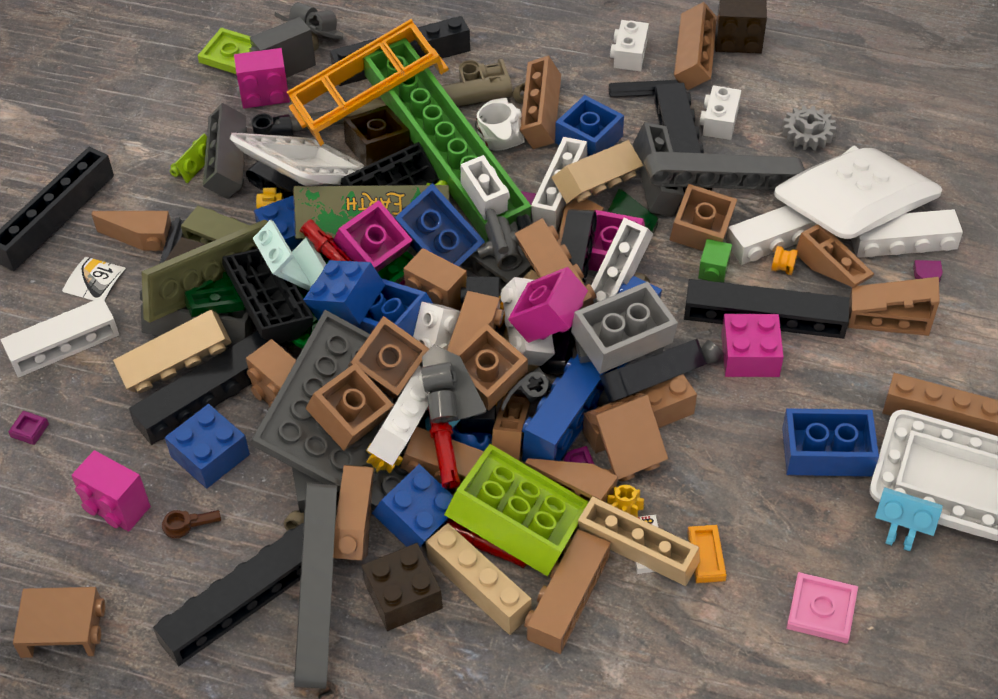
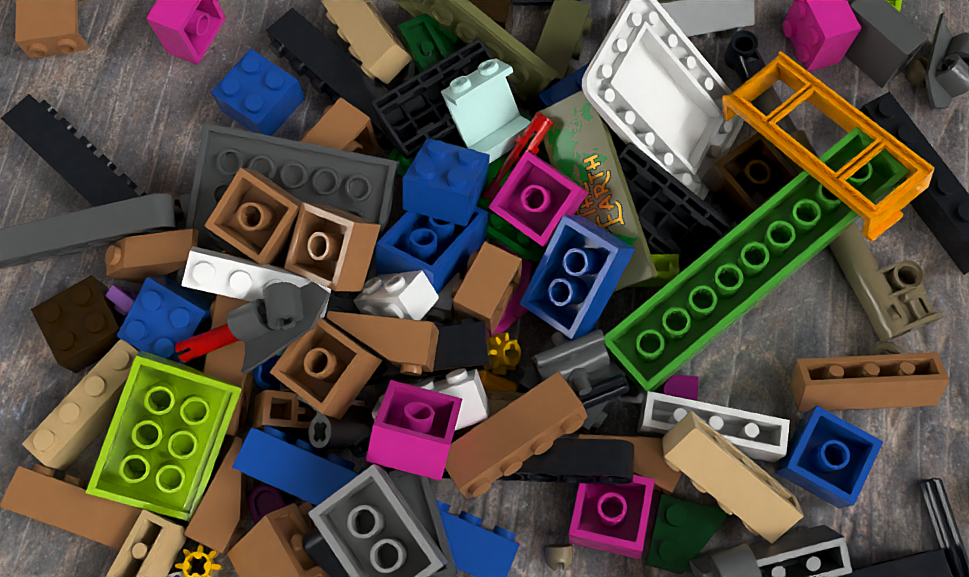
camera: 85 degrees right, 20 degrees up
reddish brown plate [162,510,221,538] -> none
white brick [461,155,510,220] -> none
white piece [475,98,525,151] -> none
white brick [591,218,653,303] -> none
none -> medium lavender plate [105,285,138,316]

